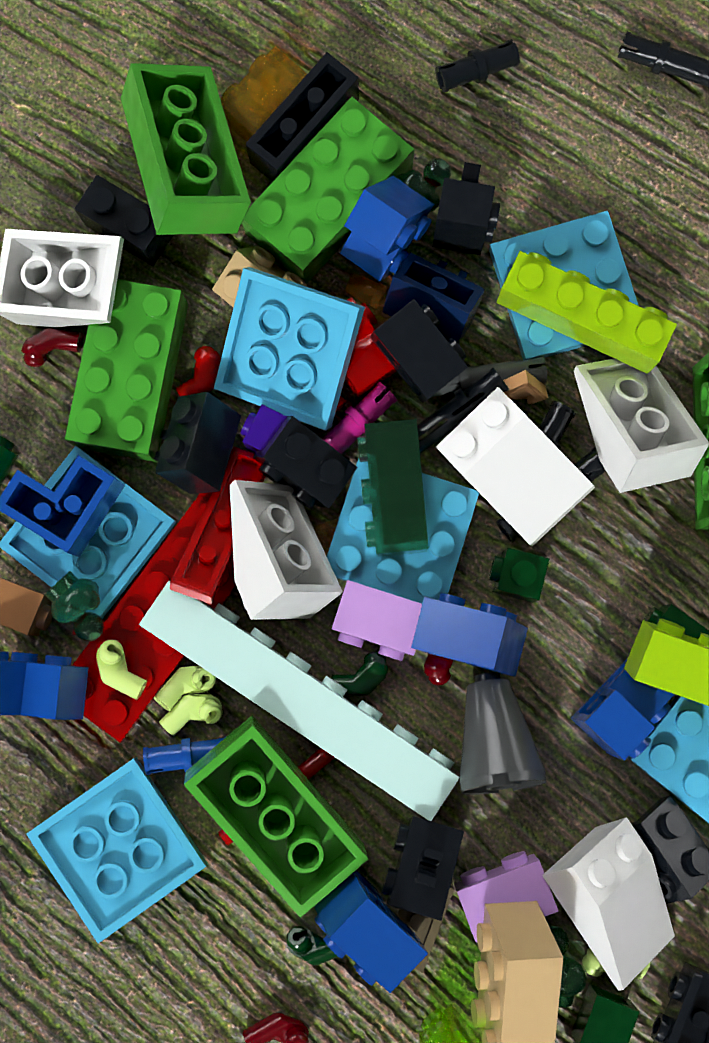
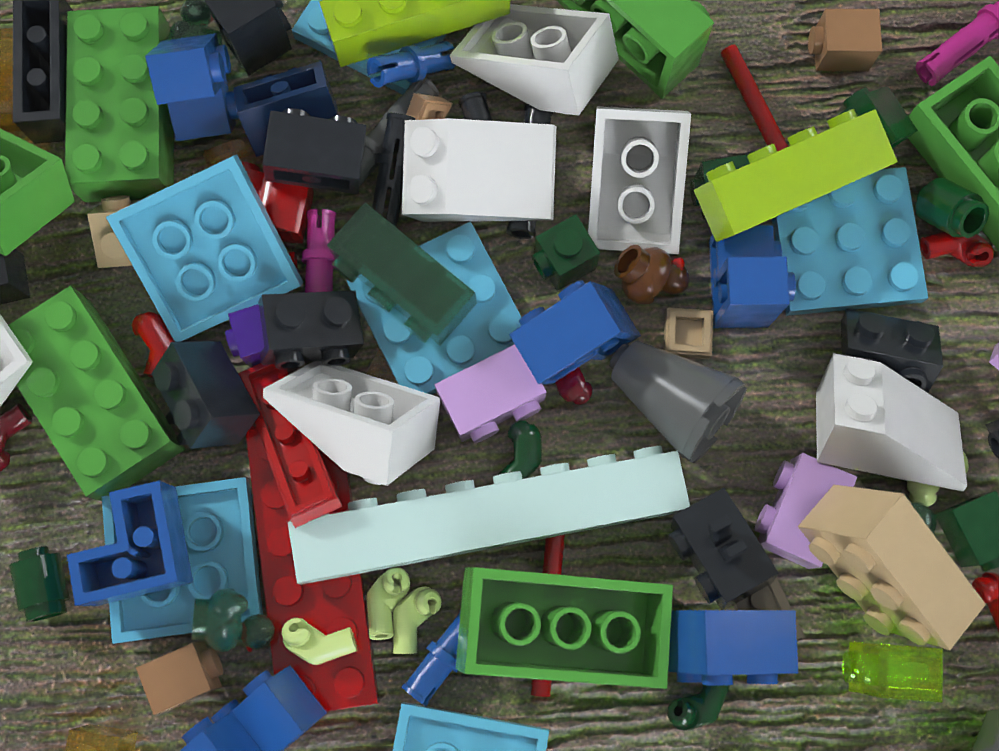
camera: 50 degrees left, 5 degrees down
none -> blue pin [367,41,456,88]
none -> white slope [588,106,691,254]
none -> reddish brown animal [614,245,690,305]
none -> tan tile [663,308,713,359]

